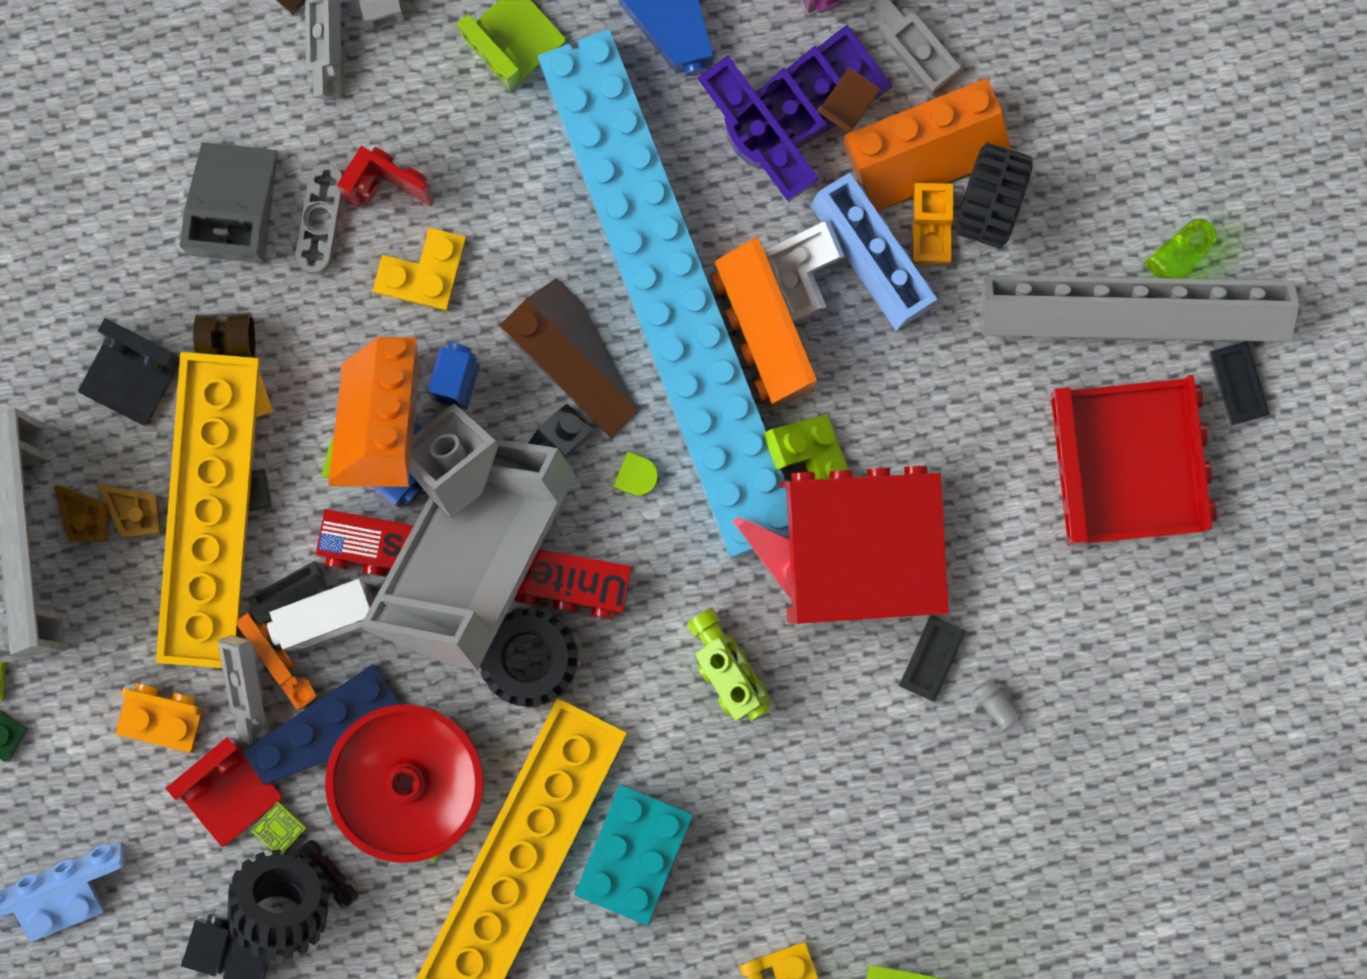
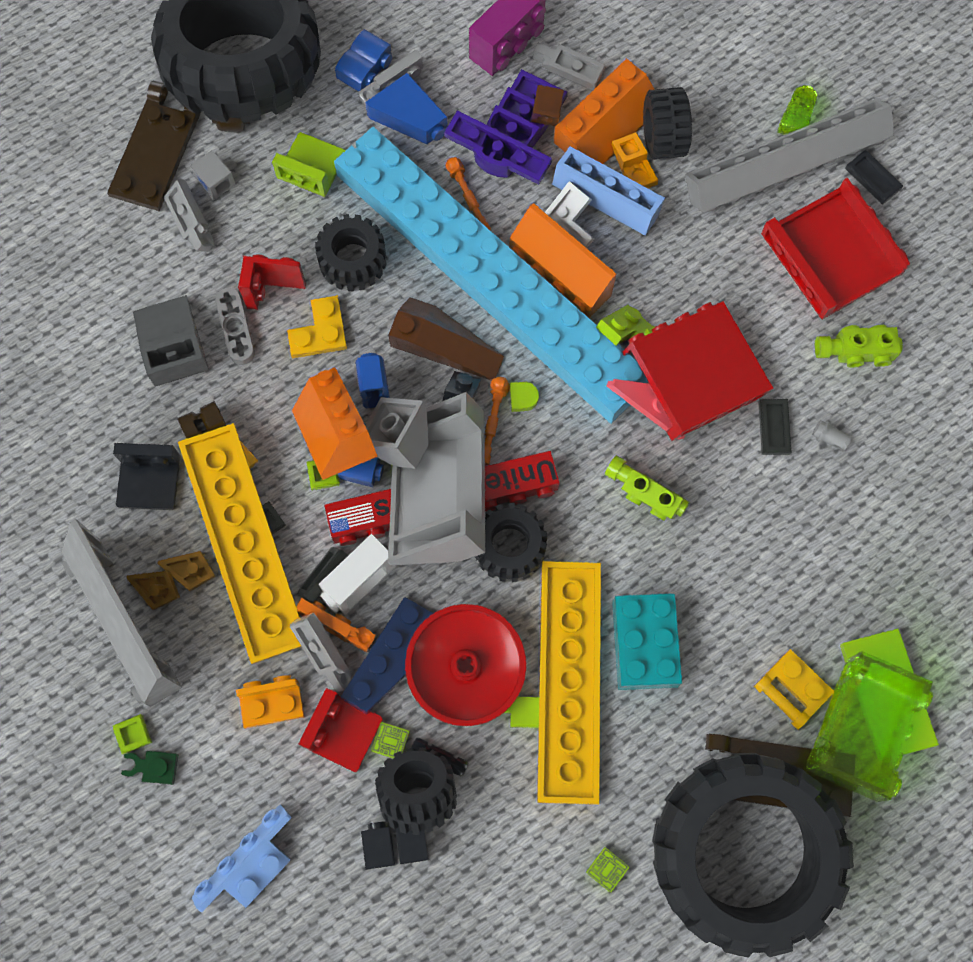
camera: 30 degrees left, 10 degrees down
none -> black tyre [315,214,387,291]
none -> orange piece [445,157,491,231]
none -> orange piece [484,376,510,465]
none -> lime tile [510,697,539,728]
none -> lime brick [814,325,903,368]

